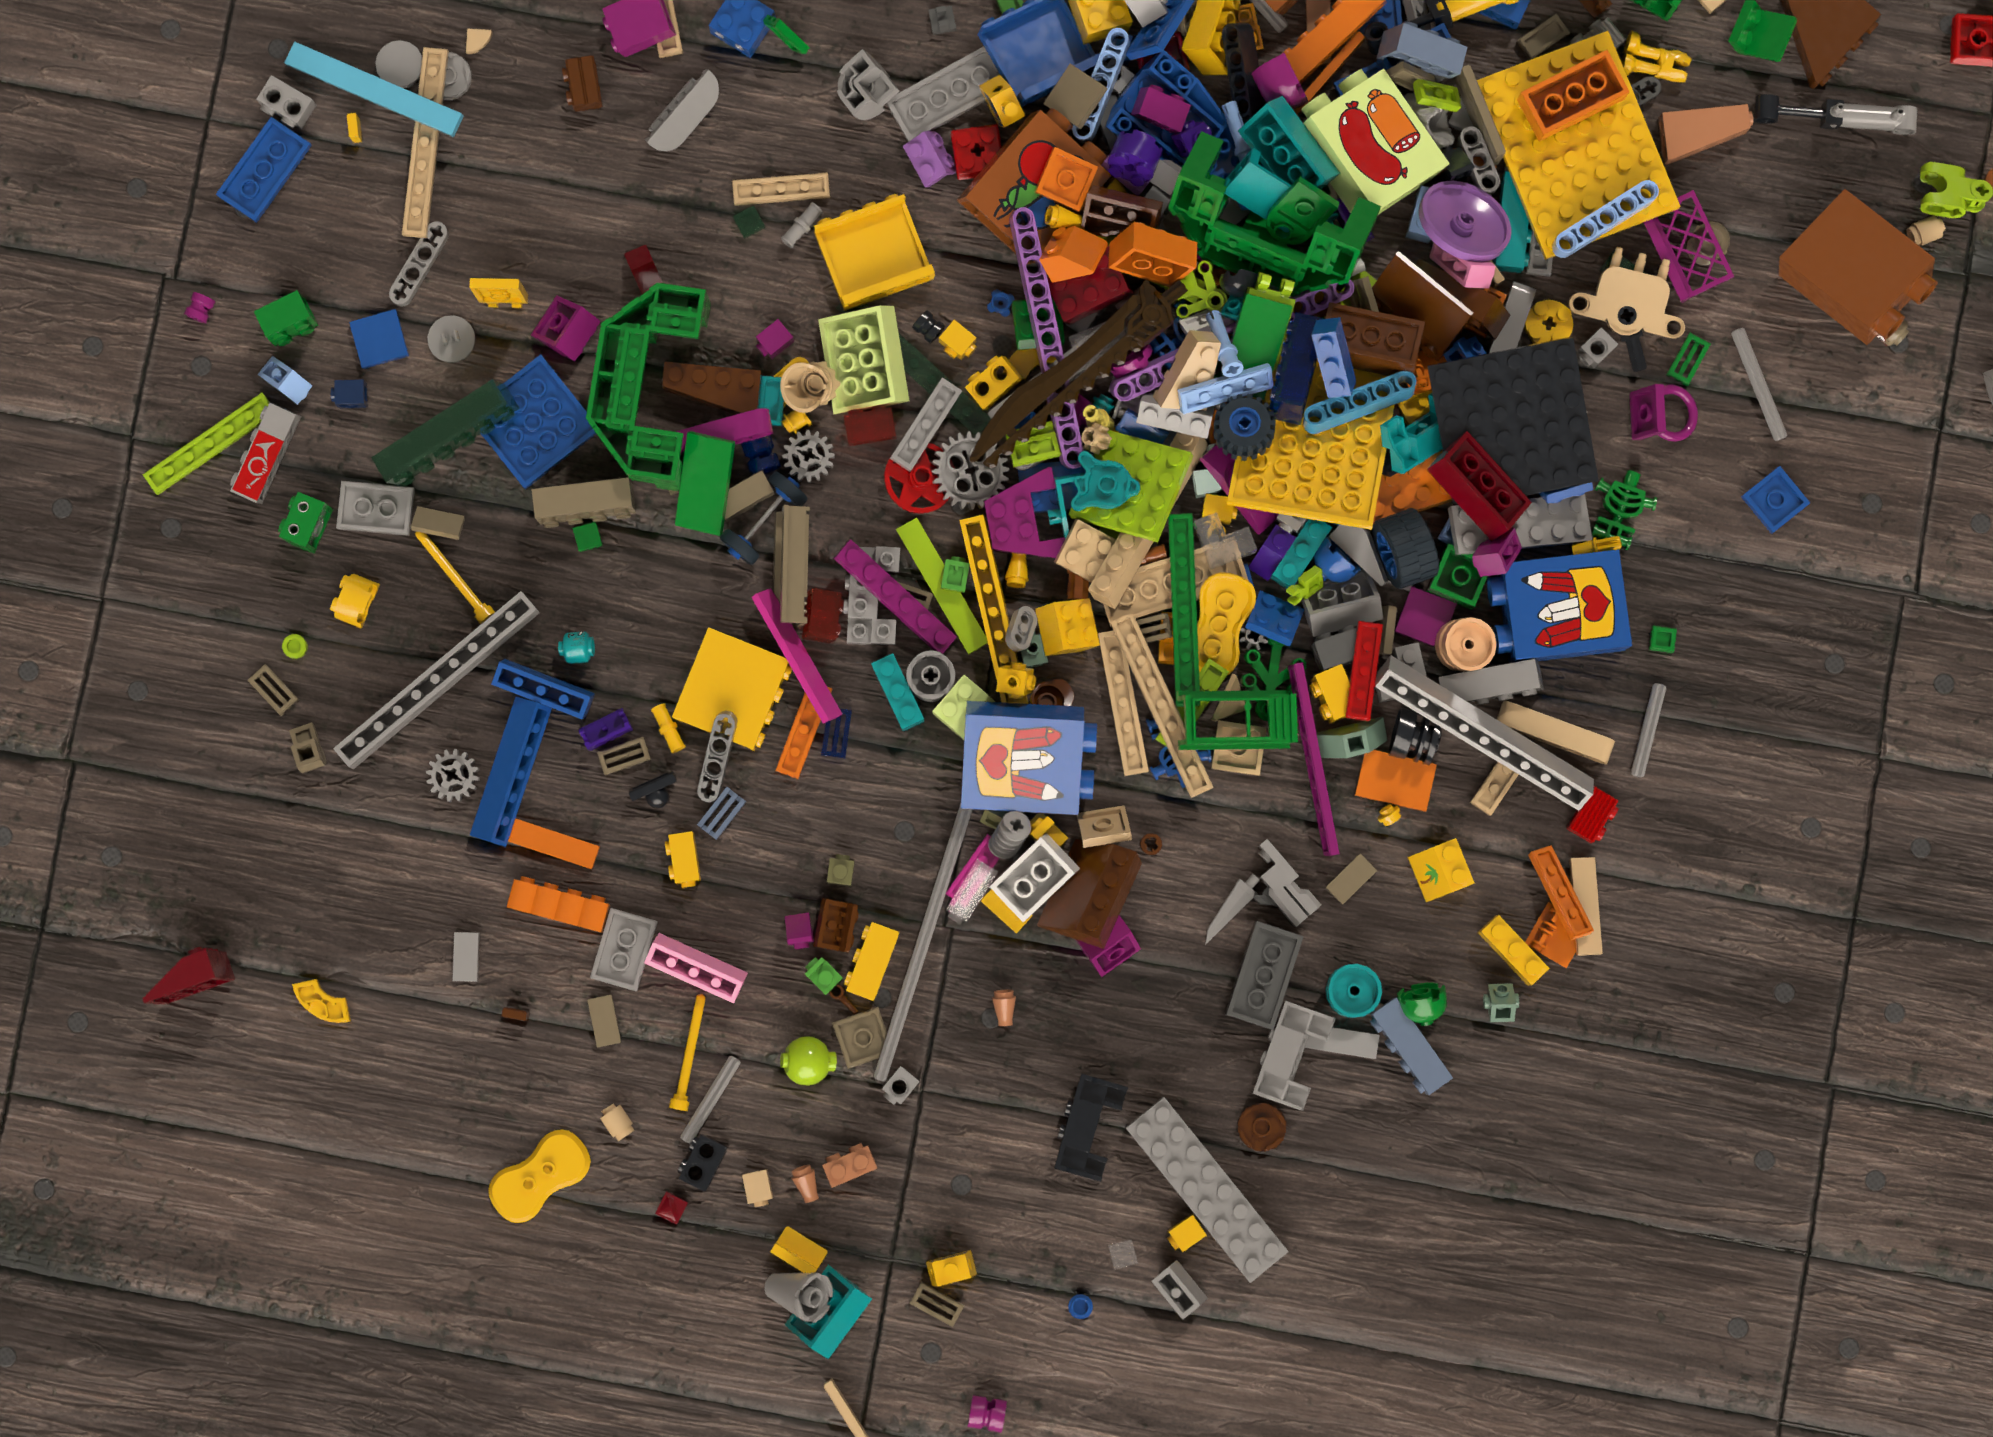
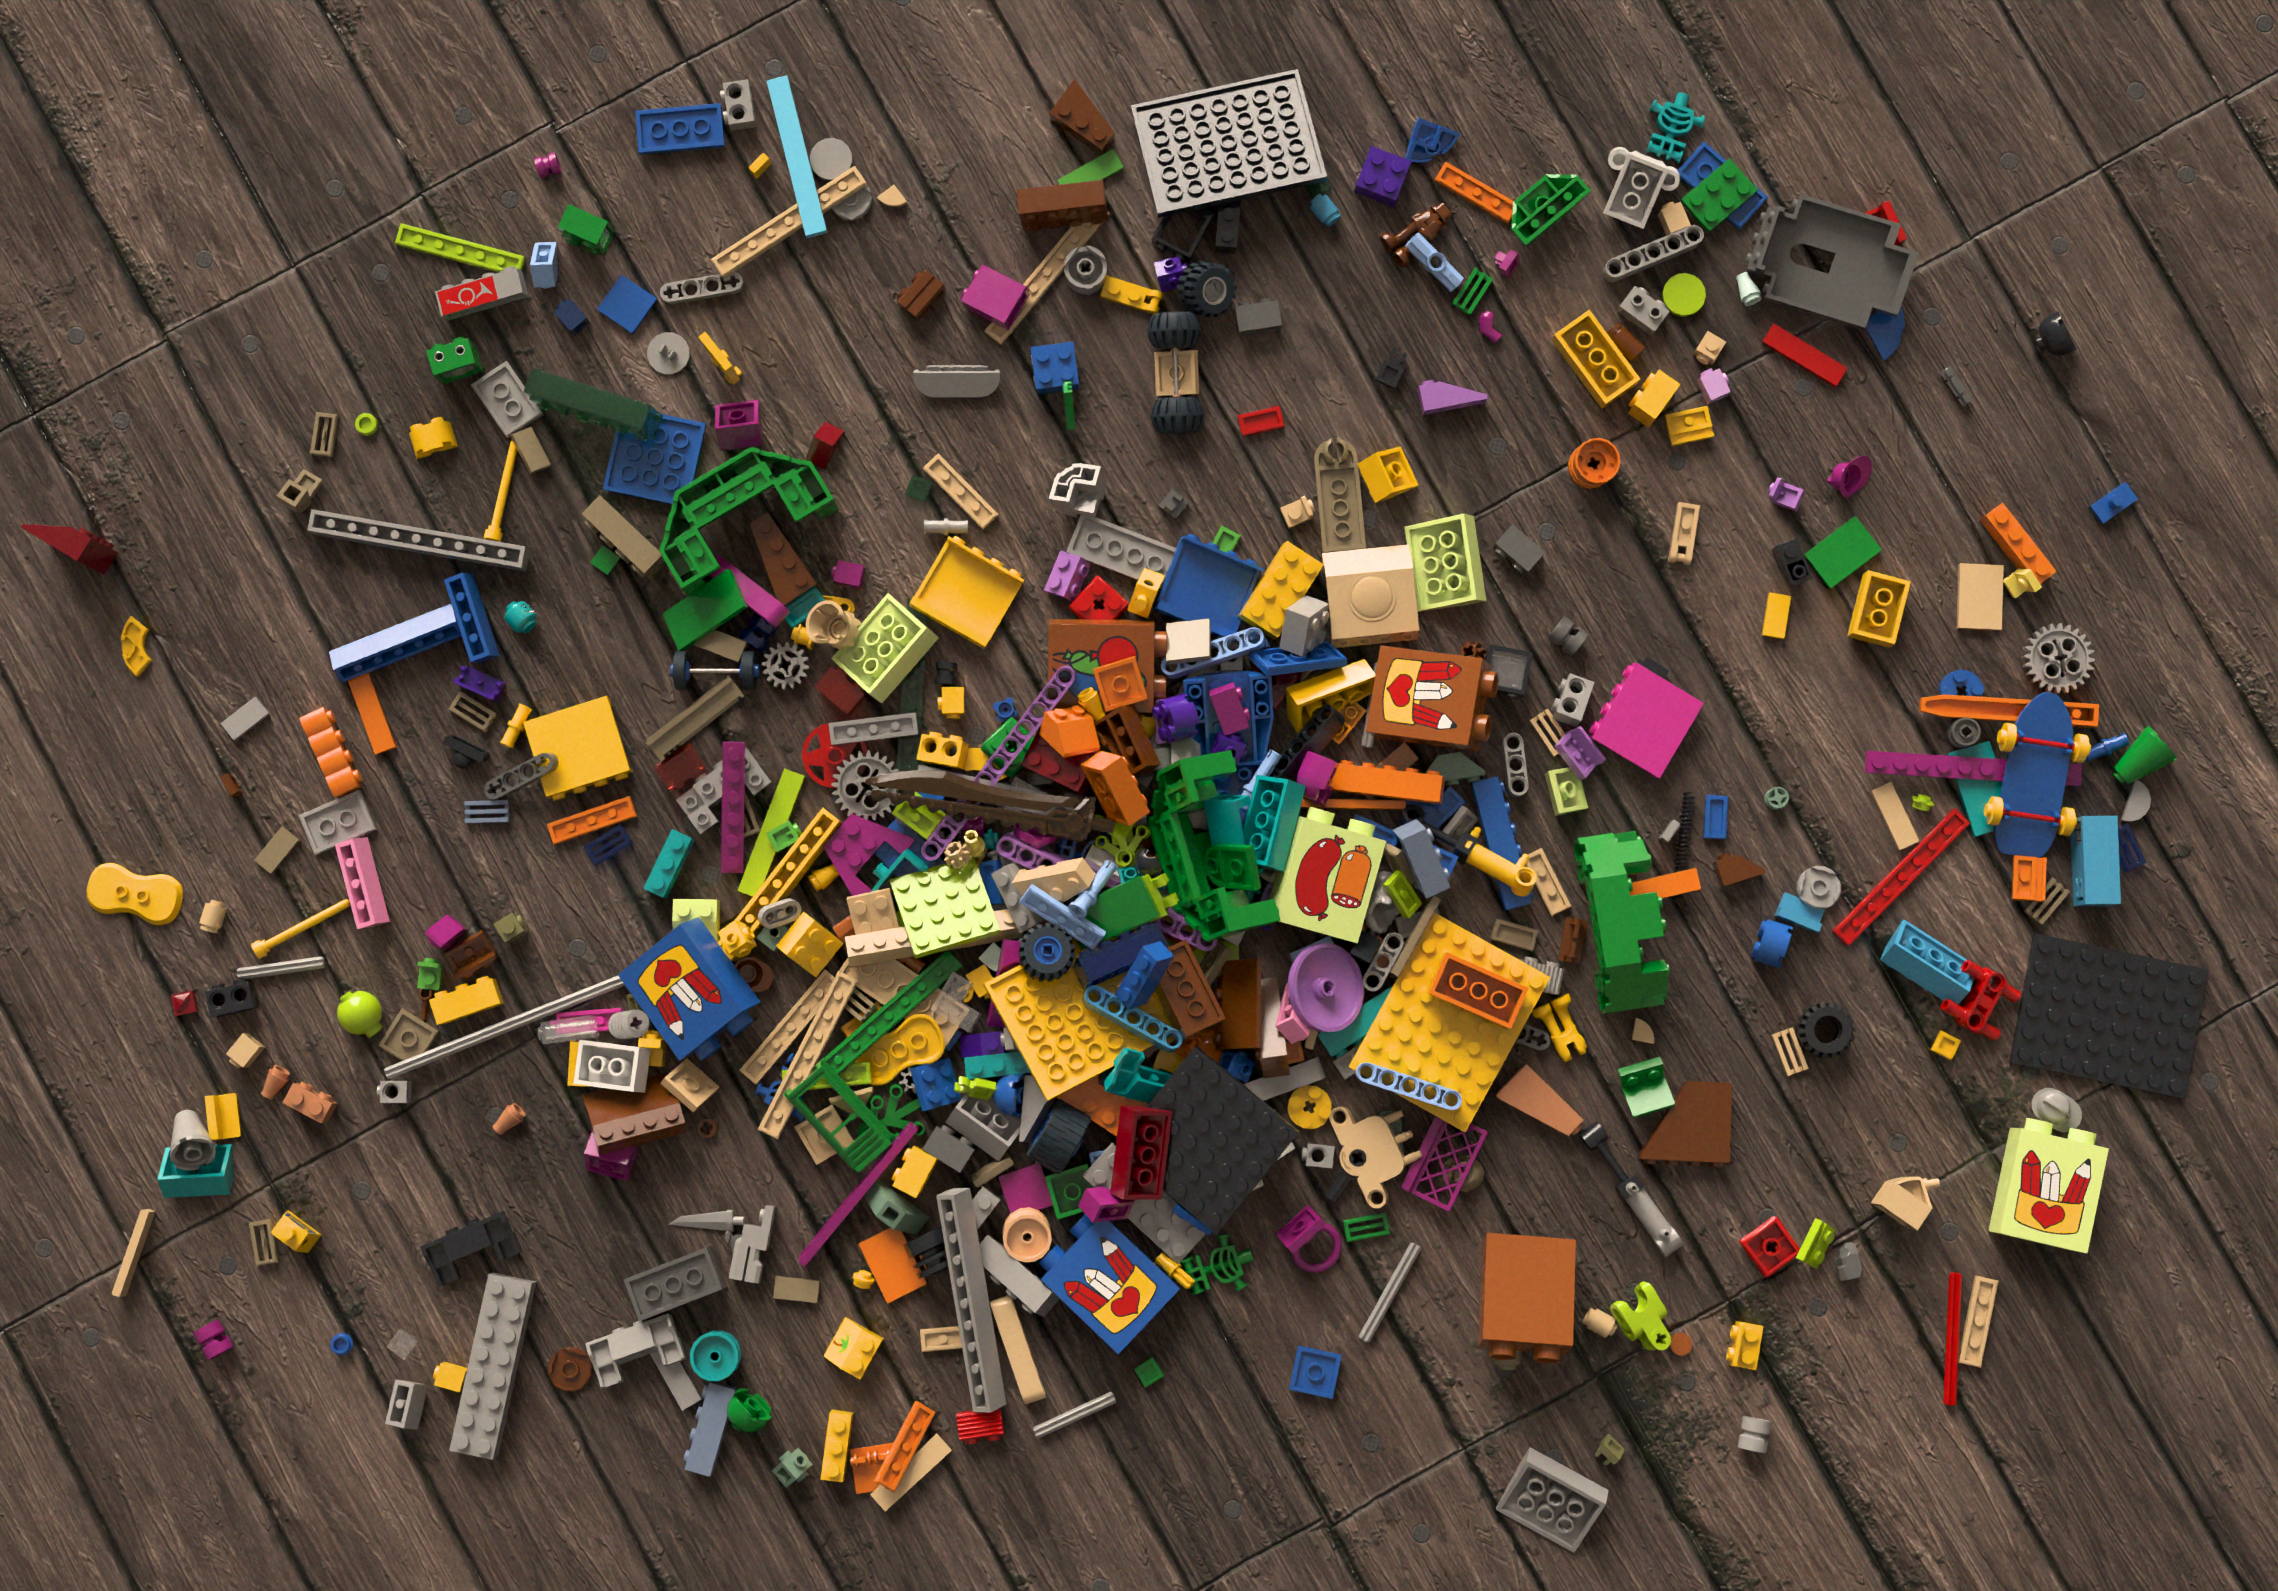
camera: 55 degrees right, 0 degrees up
light grey gear [426,749,480,802] -> none
yellow brick [665,831,701,888] -> none
dark pink tile [752,588,842,723] -> none
light grey brick [906,651,955,702] -> none
teal tile [1071,451,1141,511] -> none
red tile [1345,621,1383,721] -> none

